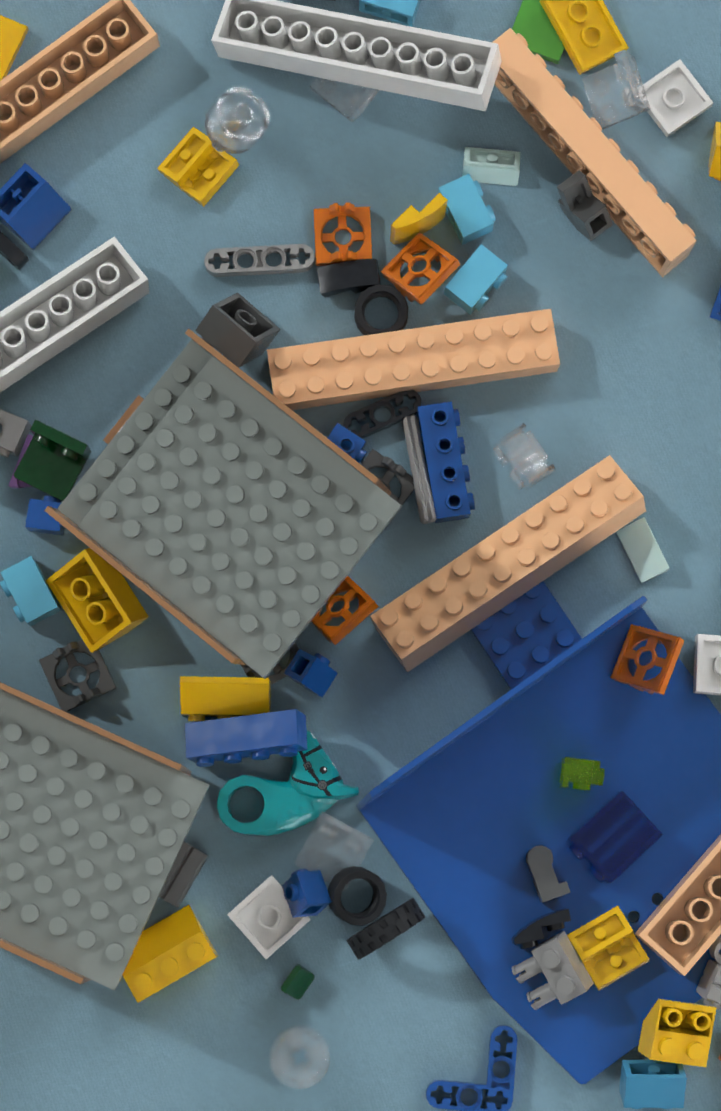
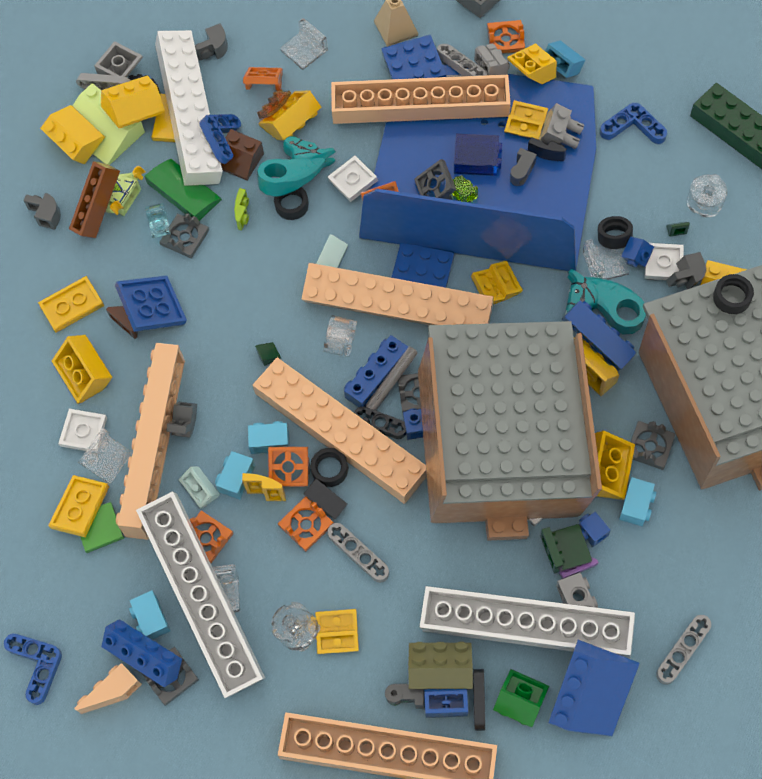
camera: 125 degrees left, 15 degrees down
dark grey brick [195,293,280,368] -> none
black tyre [346,898,425,960] -> none
none -> orange piece [190,510,233,563]
none -> dark green slope [255,342,281,366]
none -> dark grey leg [385,684,424,709]
none -> olive brick [408,642,473,689]
none -> dark grey piece [414,159,456,200]
none -> yellow slope [471,261,523,305]
none -> dark grey brick [666,252,706,289]
none -> black tyre [713,274,754,314]

